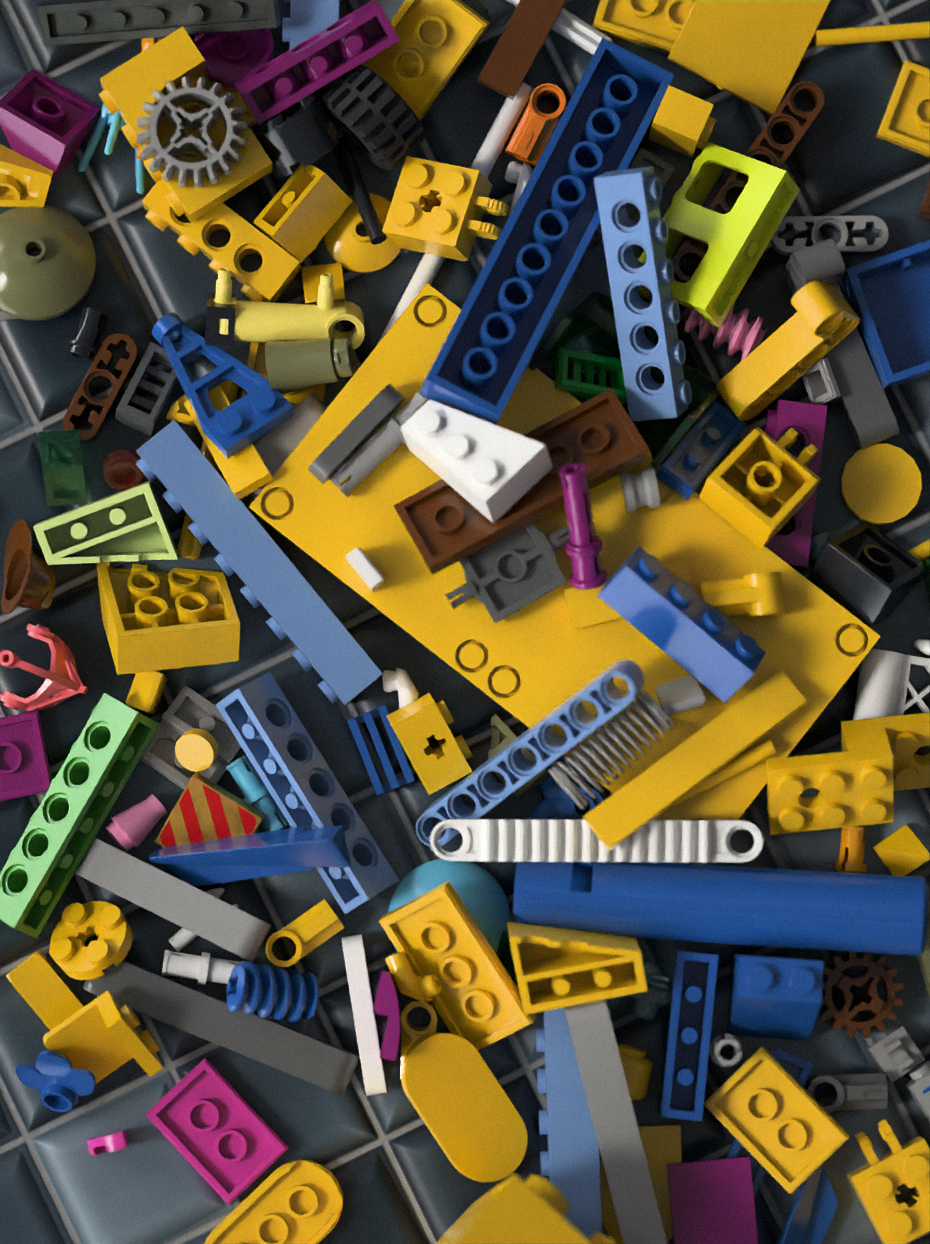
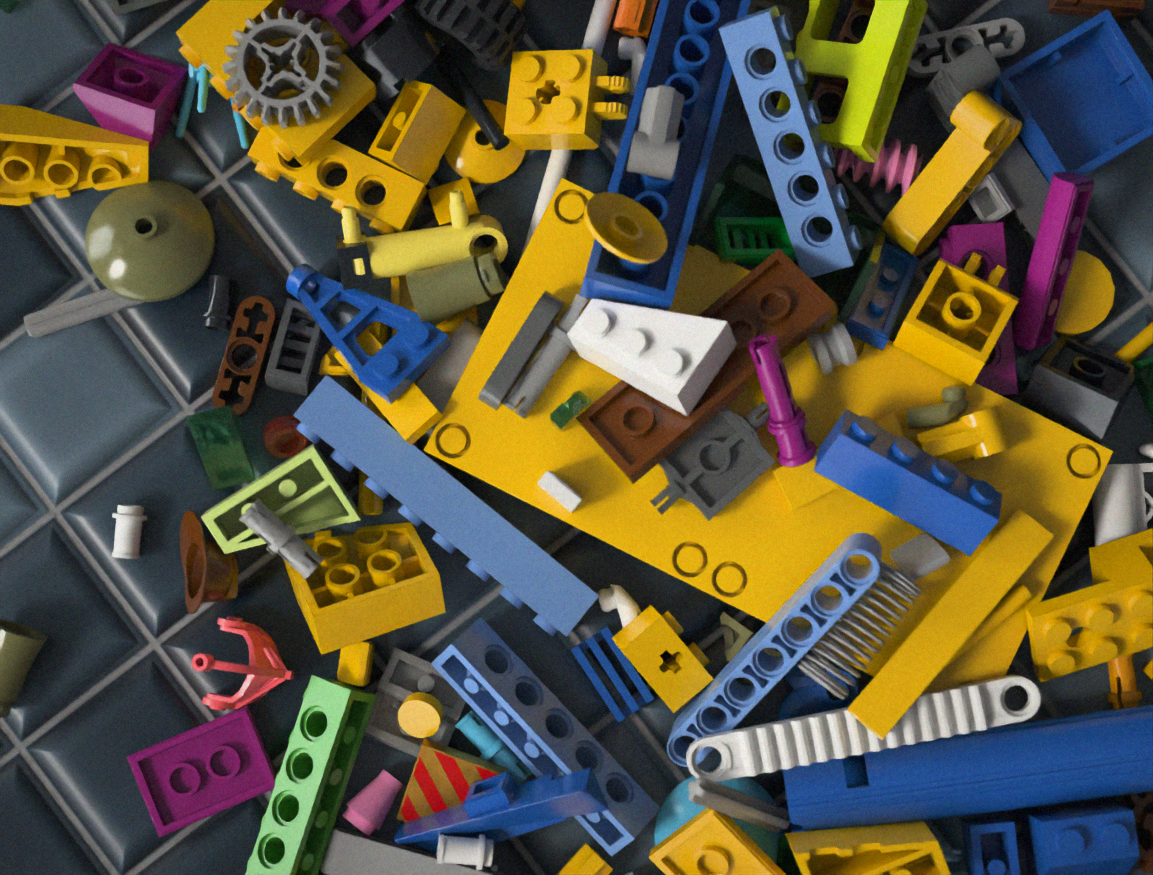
camera: 10 degrees left, 0 degrees up
none -> light grey pin [239,499,324,579]
none -> white pin [437,834,493,870]
none -> blue tile [463,771,517,818]
none -> clear green tile [550,390,591,432]
none -> yellow dish [584,192,667,264]
none -> light grey piece [627,85,684,180]
none -> light grey axle [687,777,790,833]
none -> olive arm [906,386,969,429]
none -> magenta brick [1012,172,1095,351]

